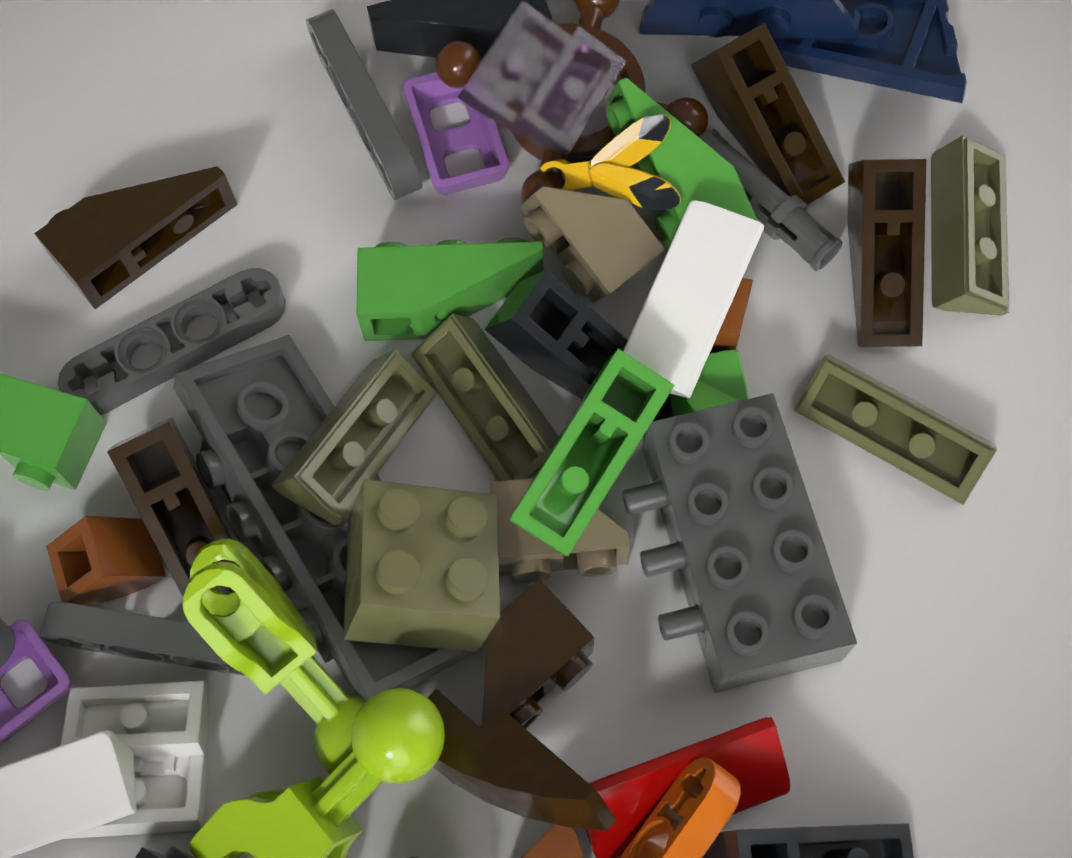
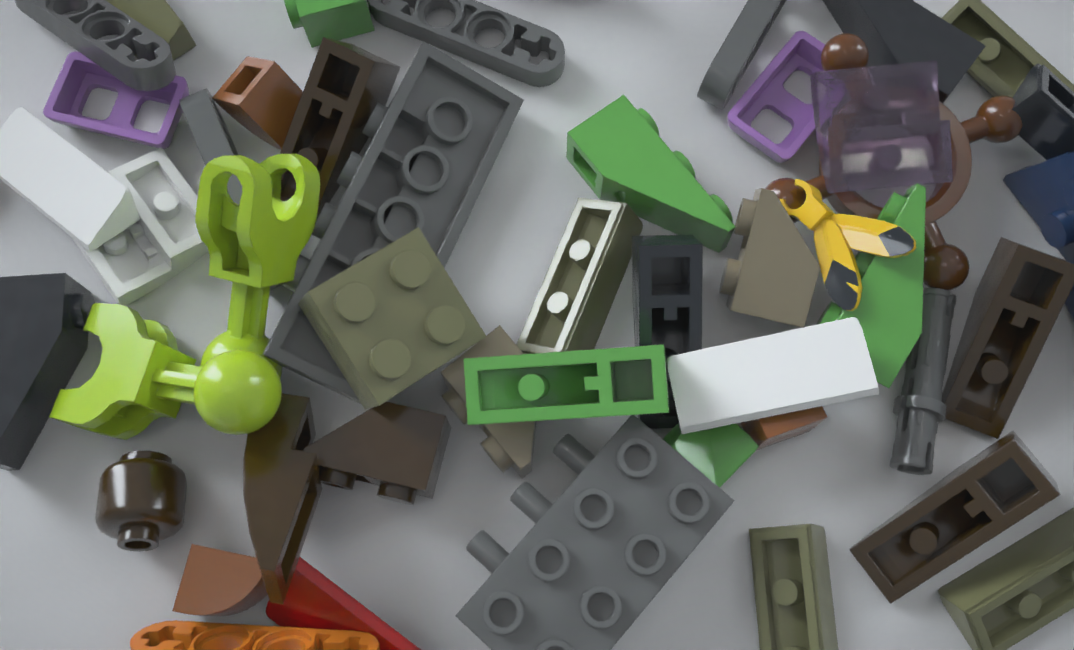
camera: 55 degrees right, 5 degrees up
olive slope [271,349,437,525] -> none

